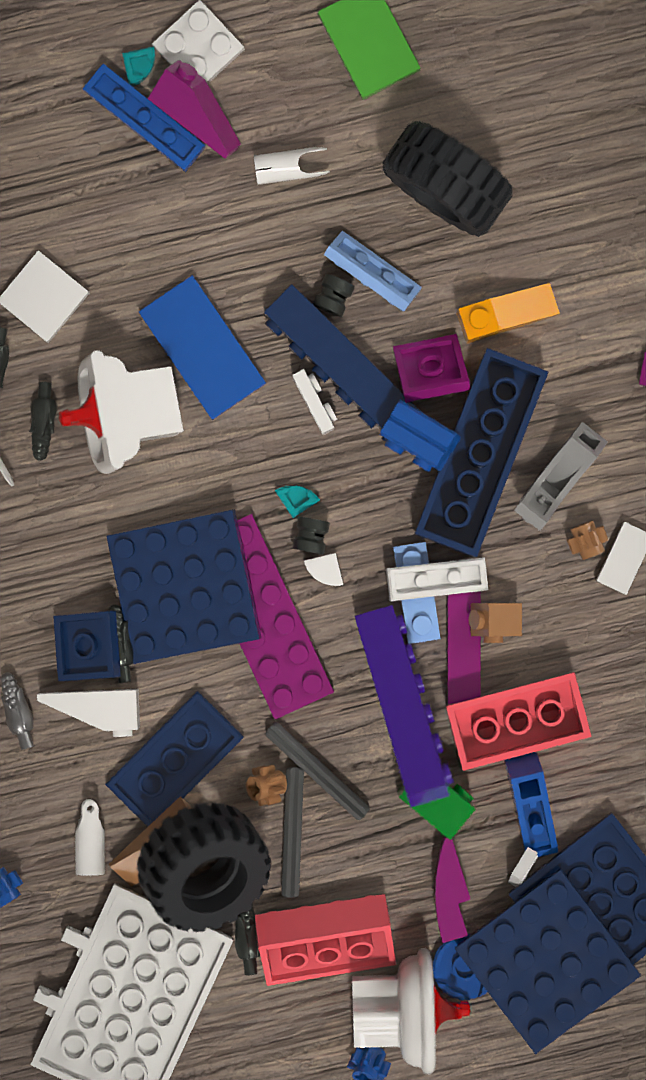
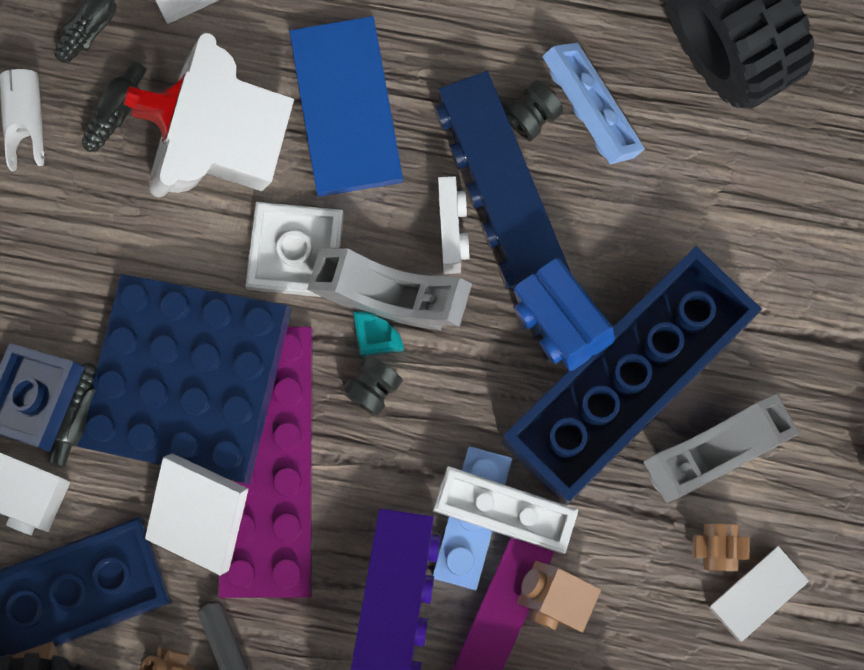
camera: 25 degrees right, 10 degrees down
white tile [304,553,343,586] -> none
magenta plate [393,334,470,403] -> none
light orange slope [456,283,560,344] -> none
none -> white tile [145,453,249,575]
none -> white tile [245,202,344,297]
none -> light grey arch [307,248,472,330]

